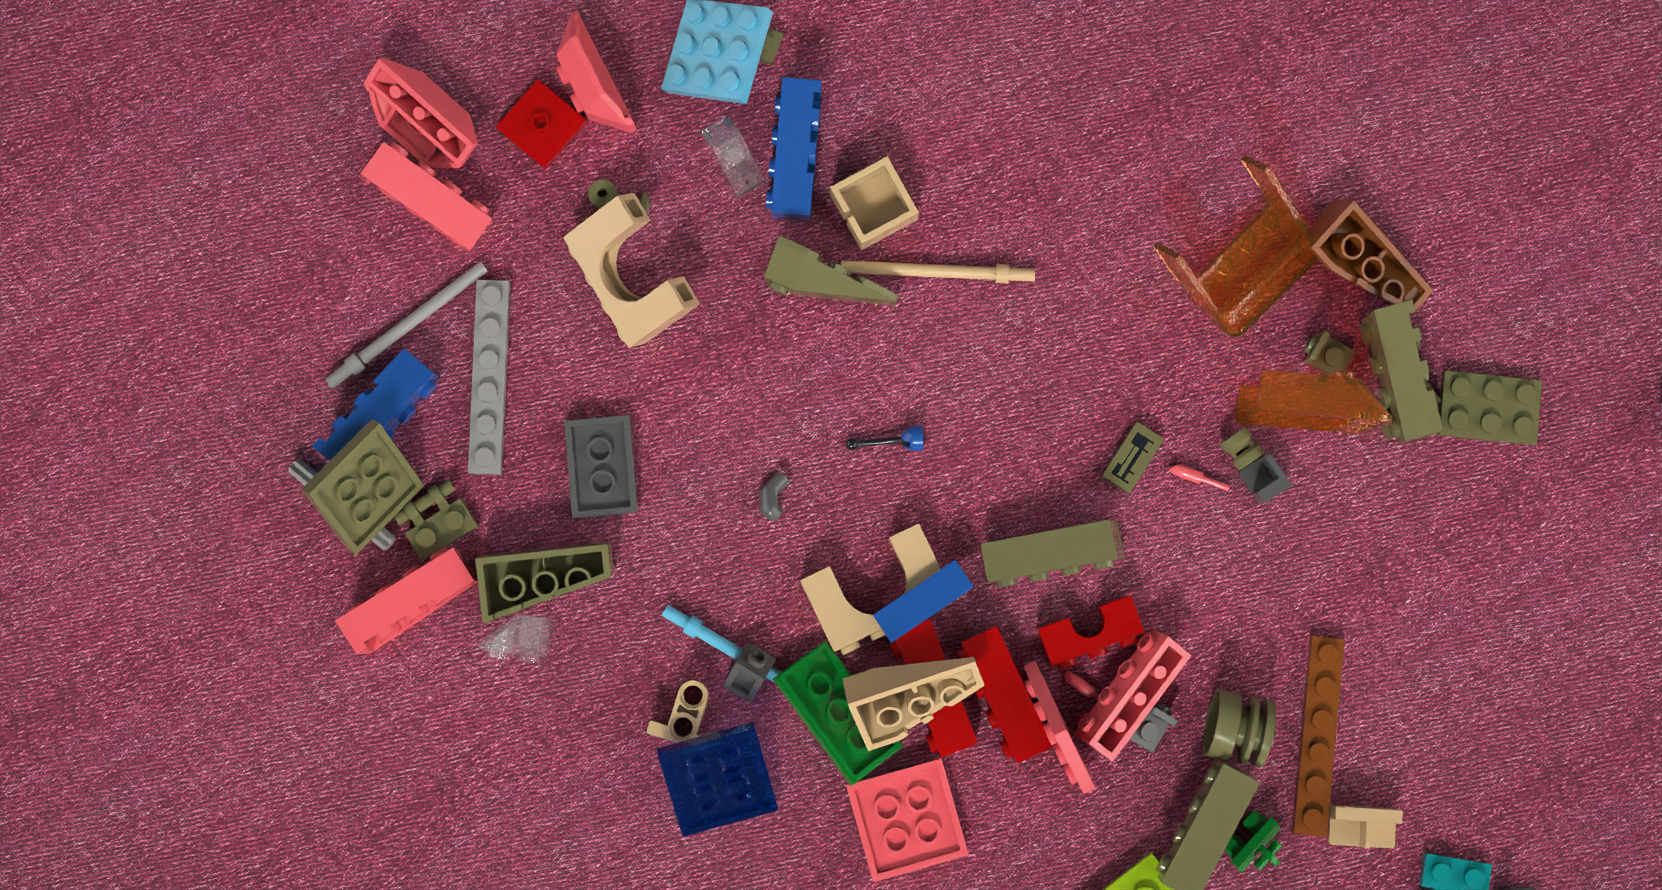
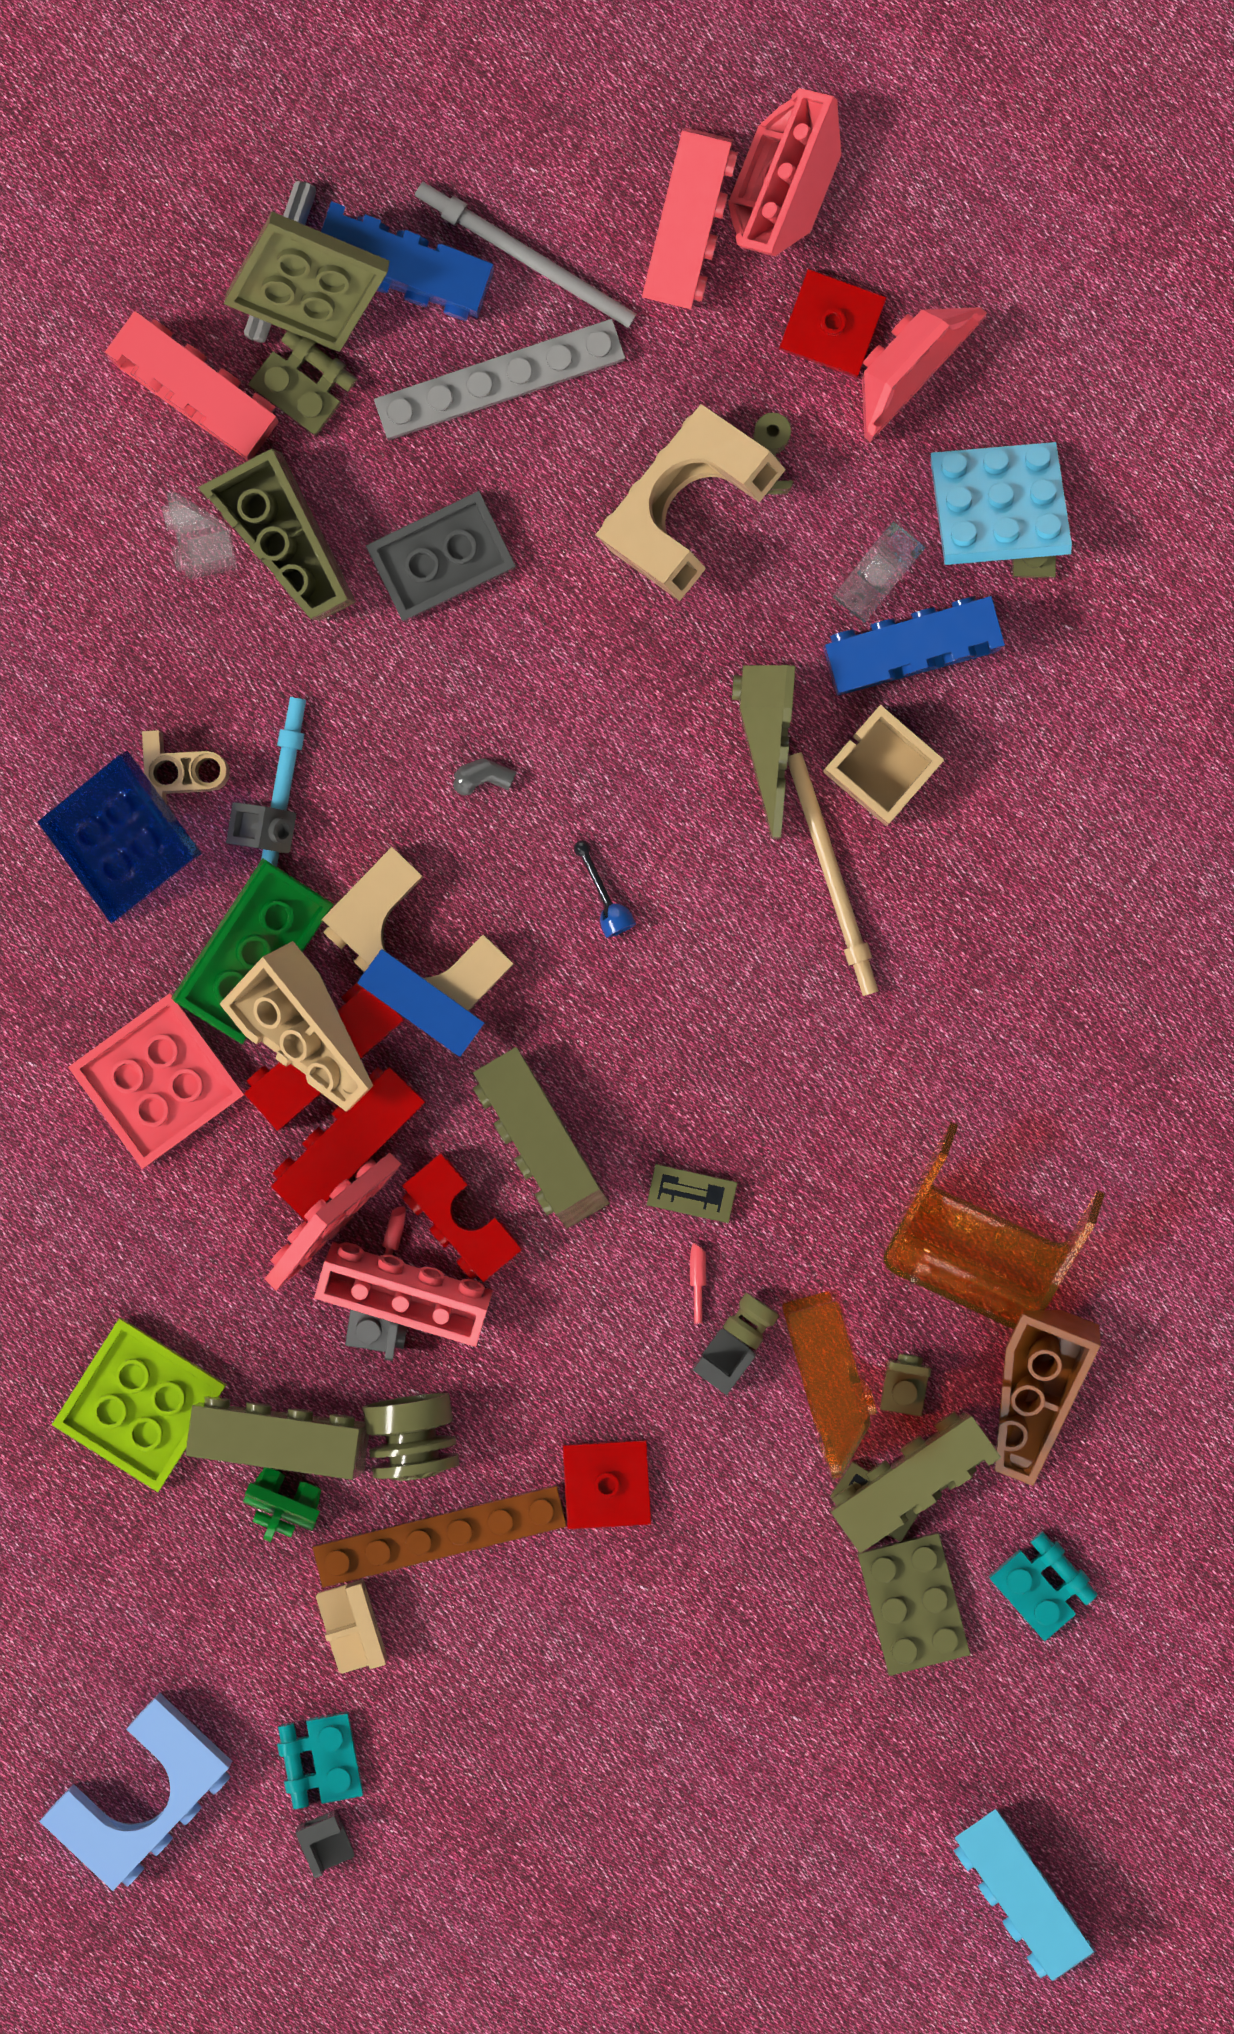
camera: 65 degrees right, 5 degrees up
none -> red plate [563,1439,651,1529]
none -> teal plate [988,1531,1098,1641]

